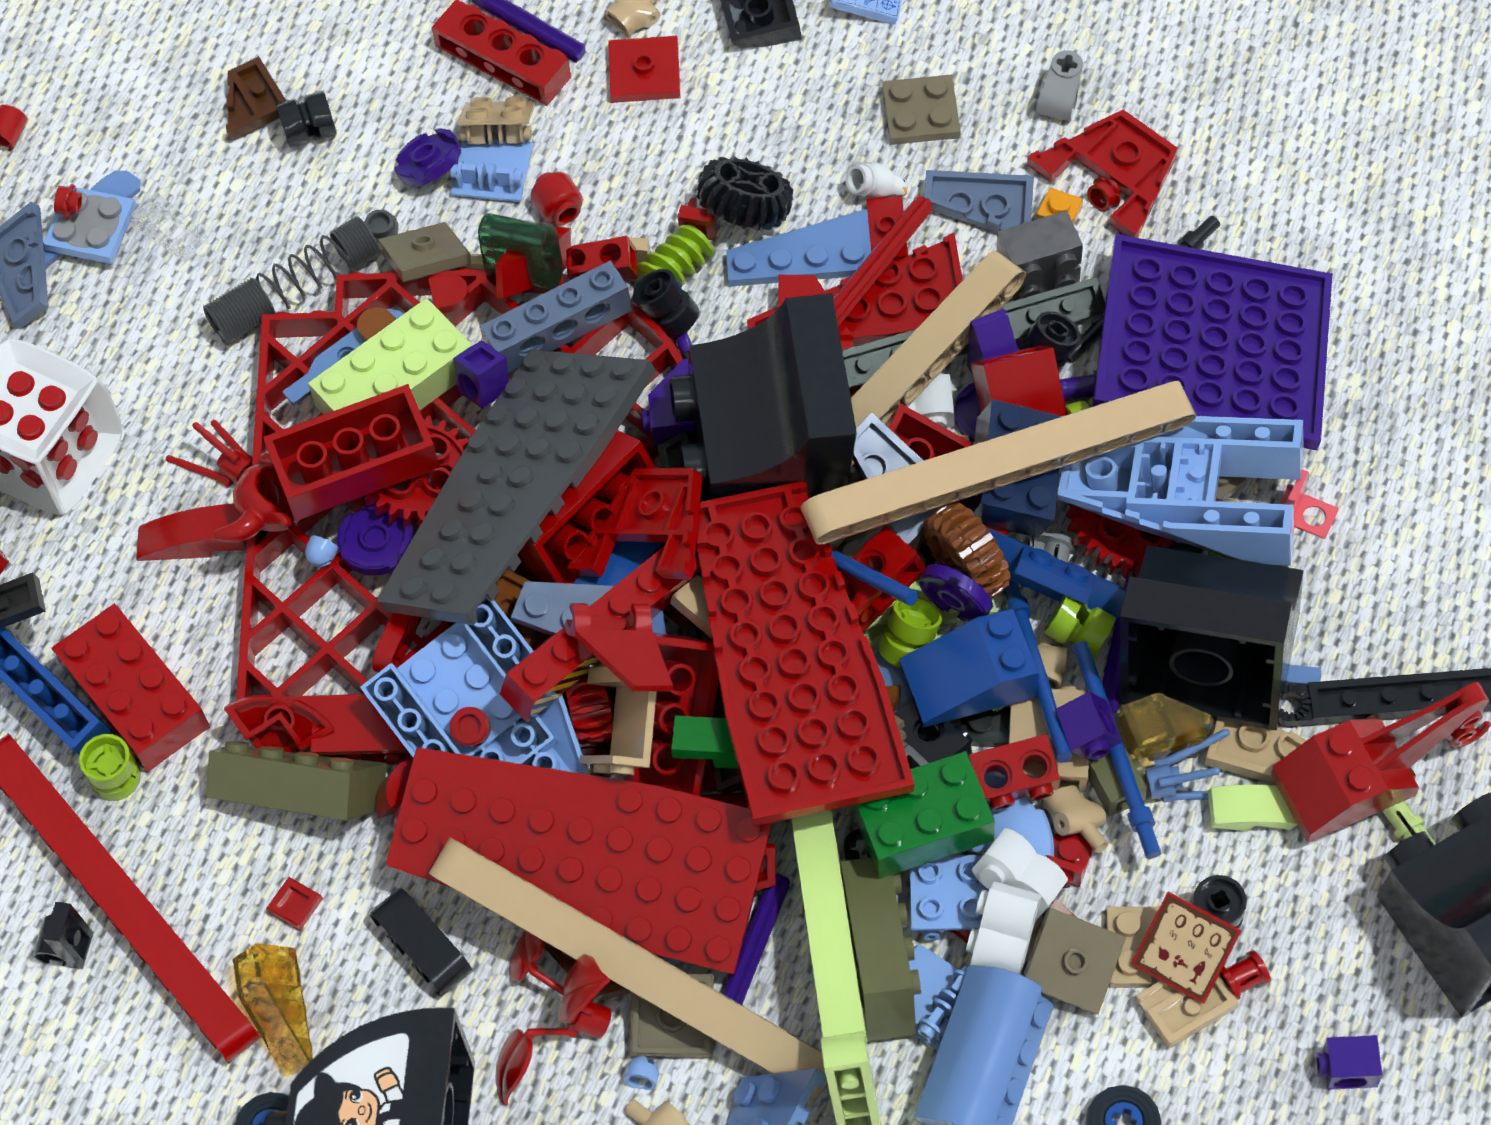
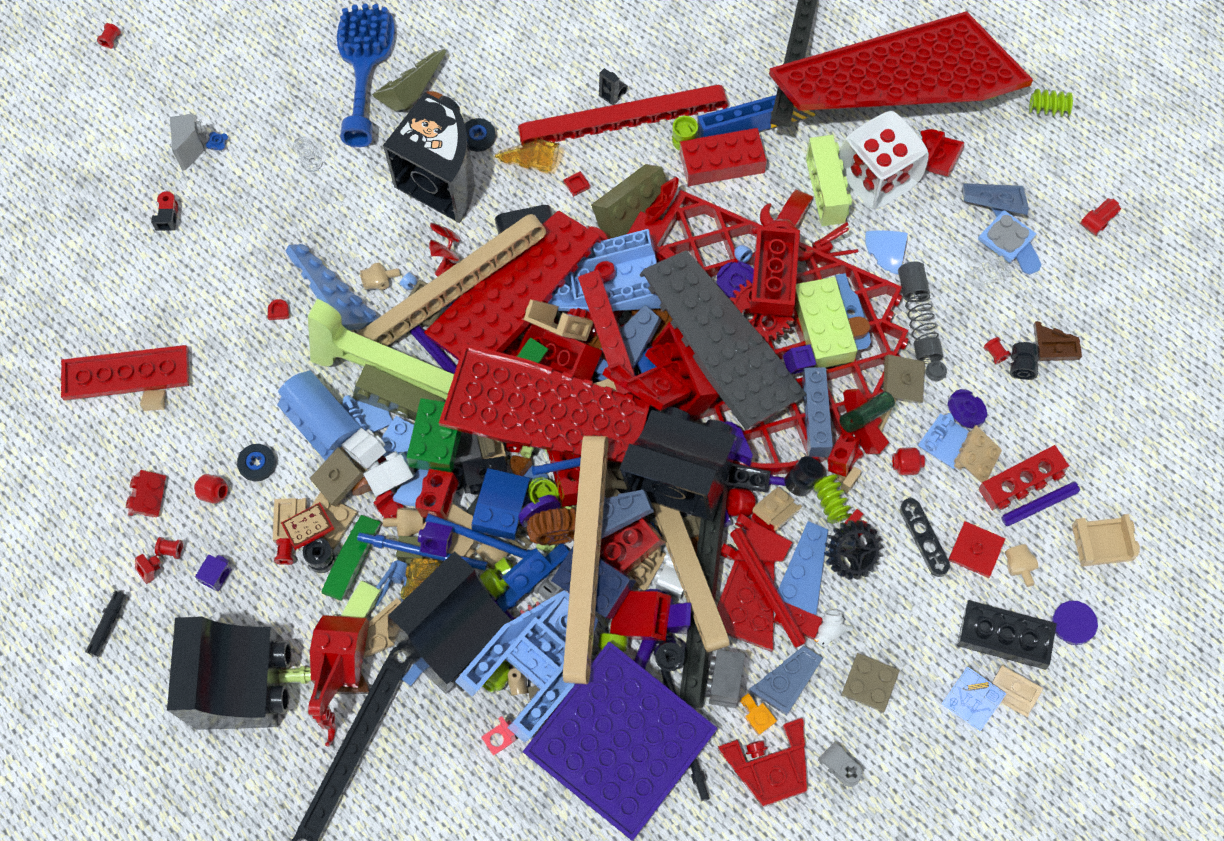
camera: 115 degrees right, 5 degrees up
red plate [54,184,82,219] -> none
red tile [428,274,469,314] -> none
red flag [565,603,673,692] -> none
none -> green slope [321,515,381,601]
none -> tan plate [752,487,802,531]
none -> yellowish green brick [806,135,852,226]
none -> light blue brick [865,230,908,275]
none -> black beam [900,498,950,577]
none -> red bush [983,337,1011,365]

